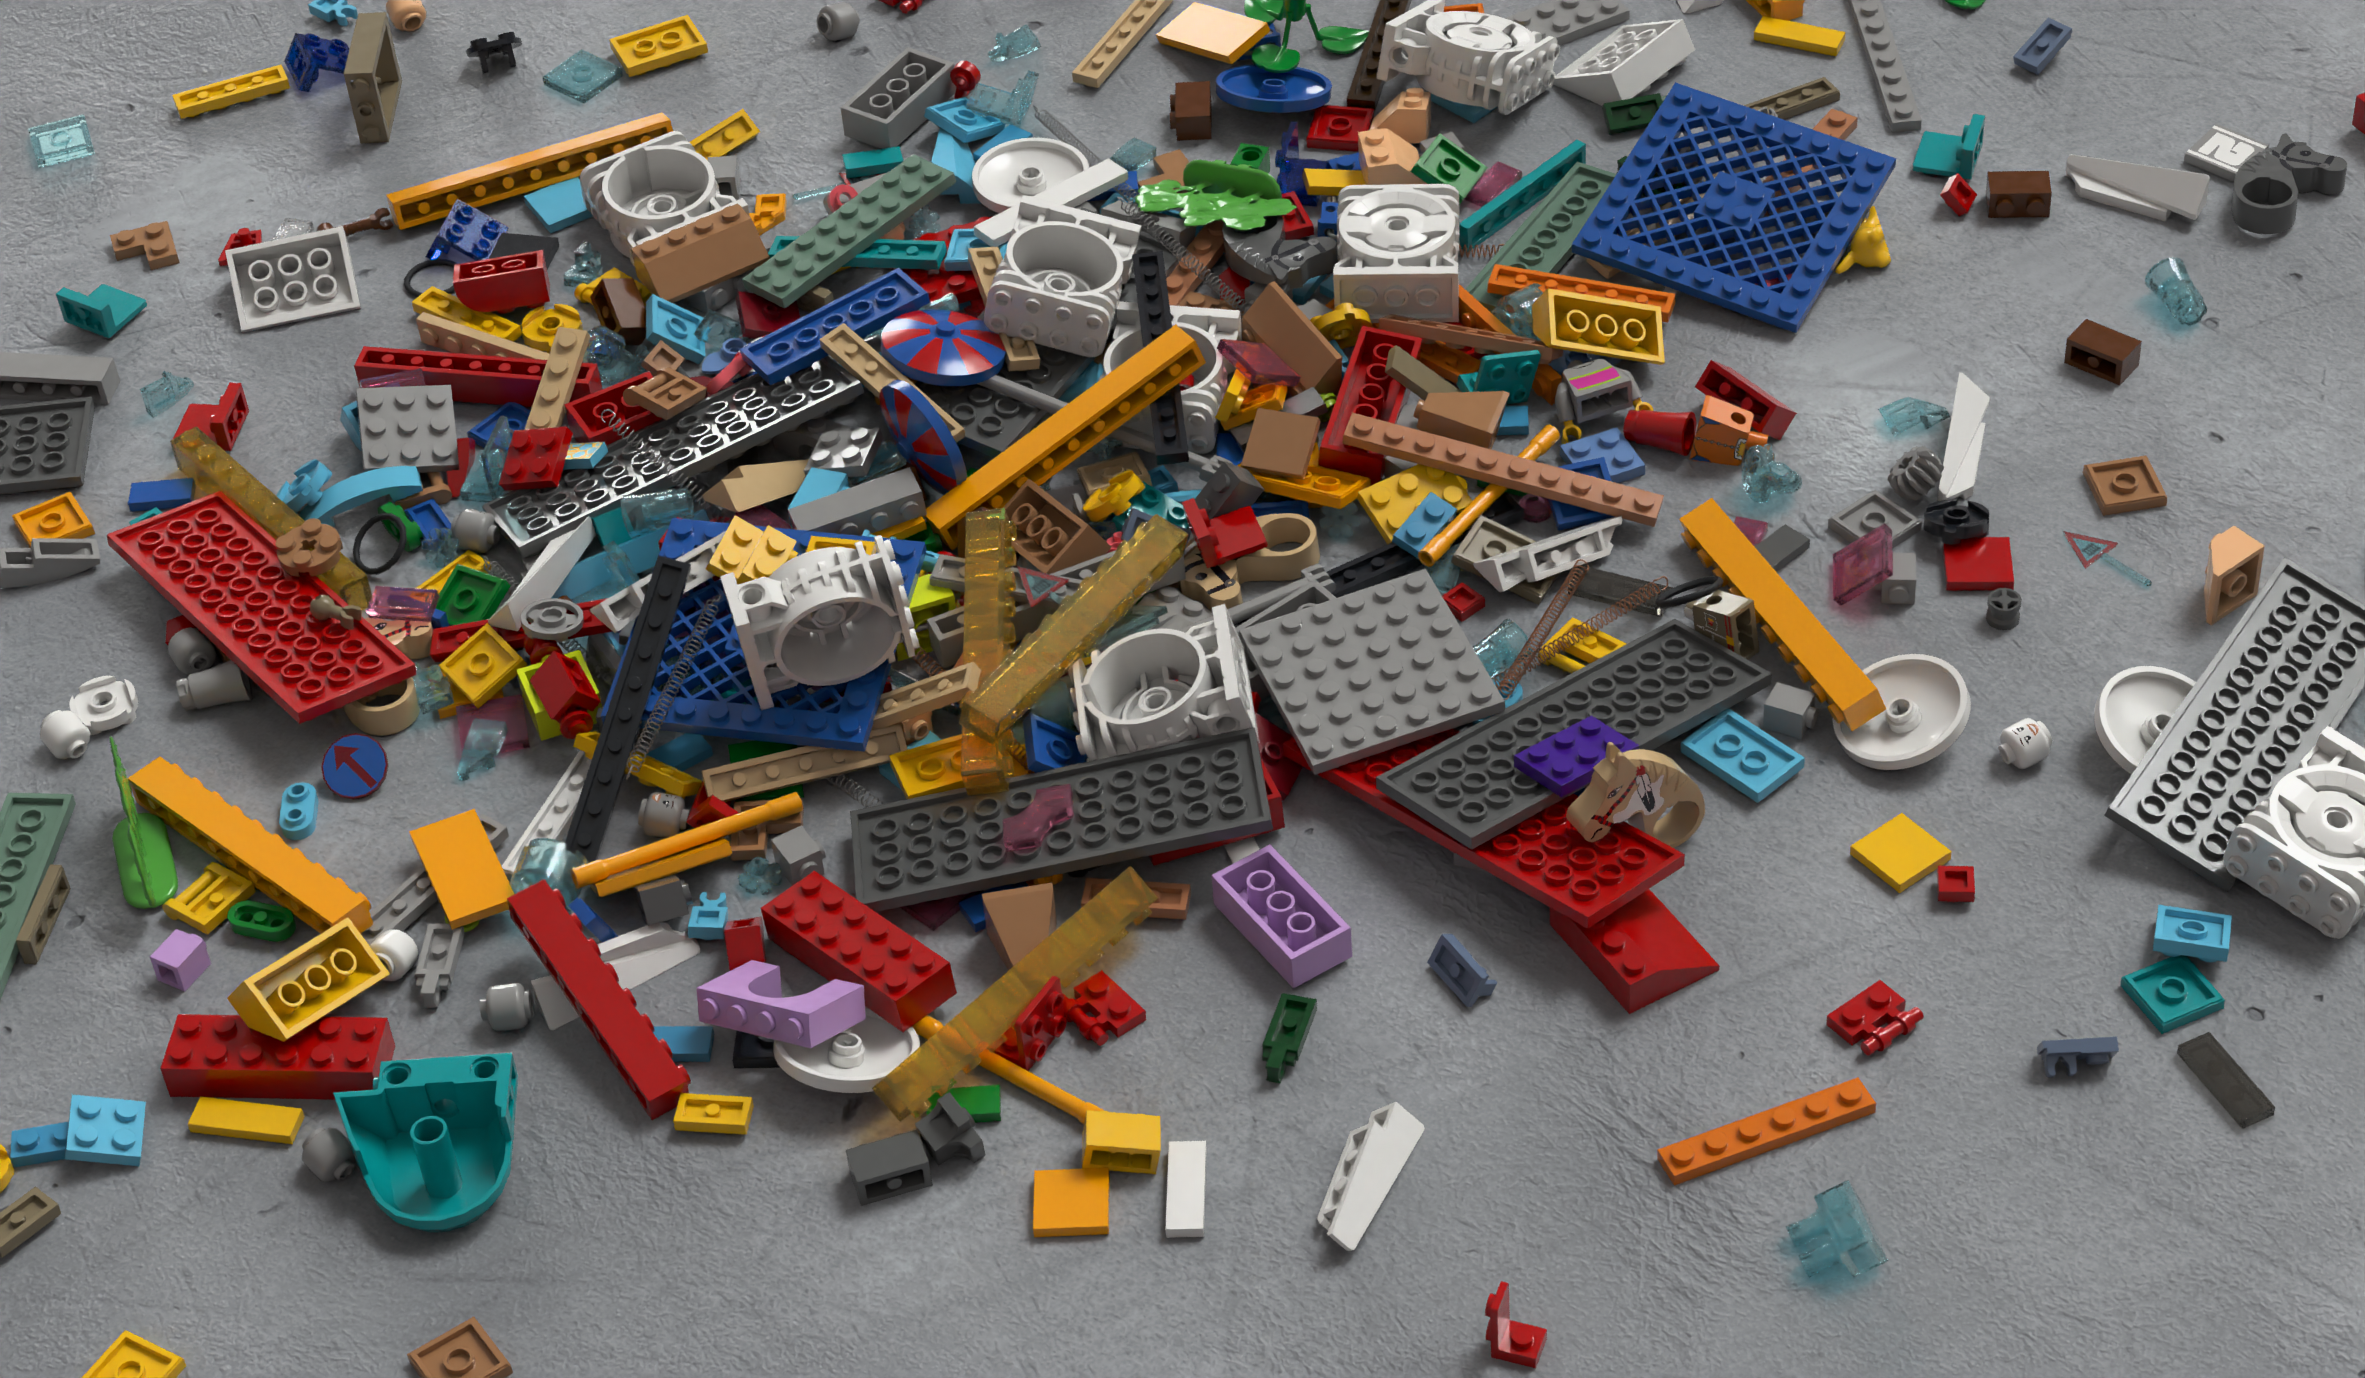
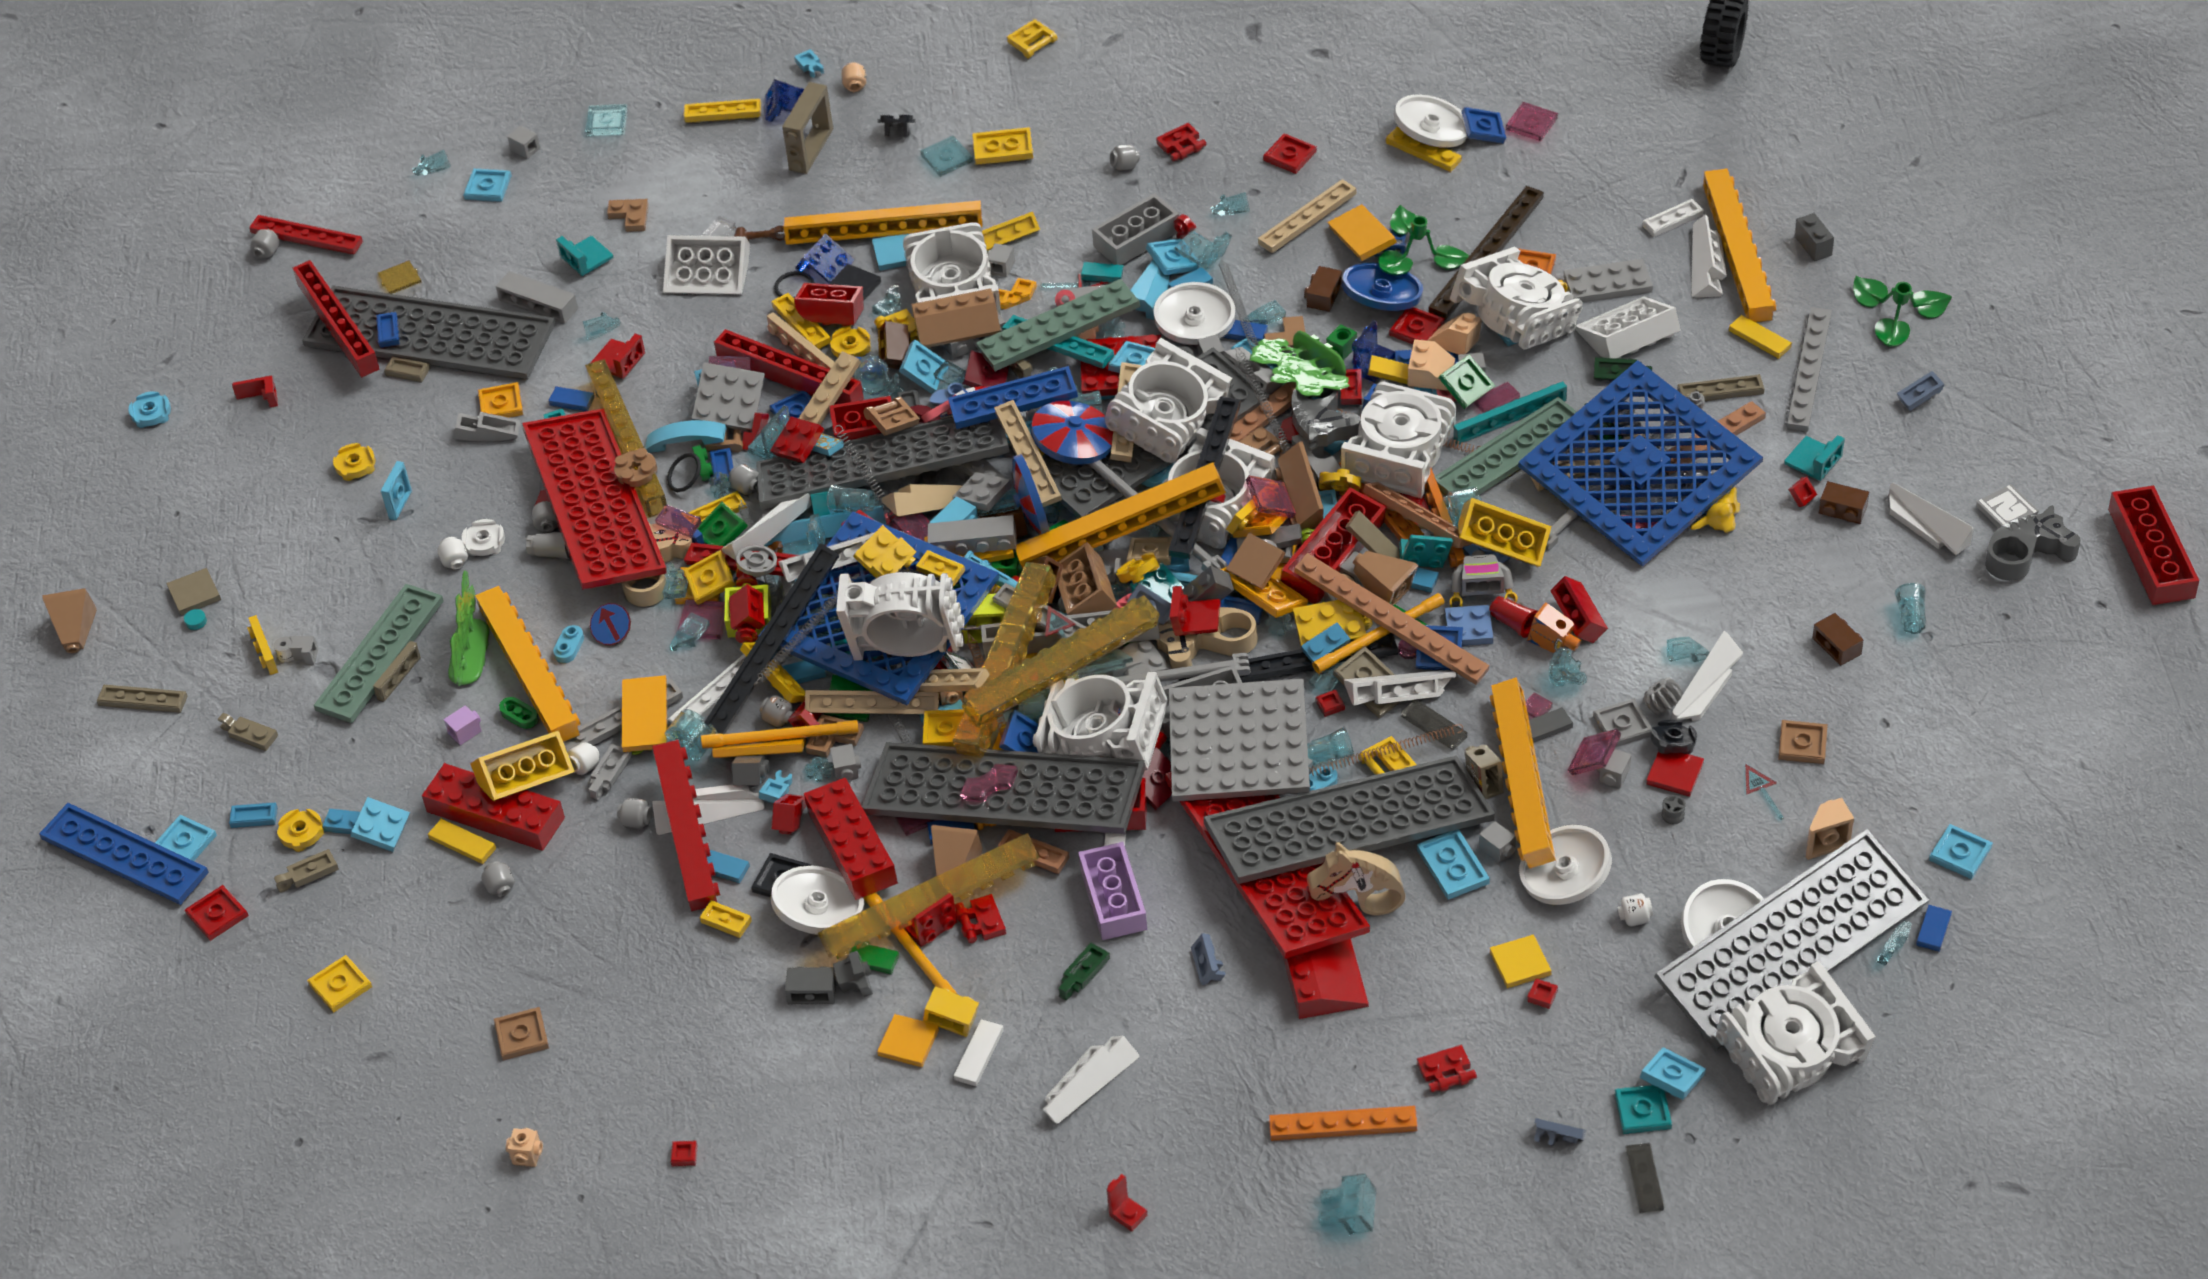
camera: 20 degrees right, 5 degrees up
yellow plate [162,862,256,935] -> none
red piece [218,228,262,266] -> none
medium azure plate [274,459,332,518] -> none
dark tan arm [310,595,362,630] -> none
teal animal [333,1052,518,1232] -> none
blue tile [568,897,618,942] -> none
medium nougat plate [640,340,685,376] -> none
lavender arch [696,960,866,1048] -> none
white tile [974,158,1128,247] -> none
orange plate [1487,264,1676,323] -> none
nougat piece [1497,559,1589,700] -> none
dark purple plate [1514,715,1639,797] -> none
black tyre [1656,576,1723,608] -> none

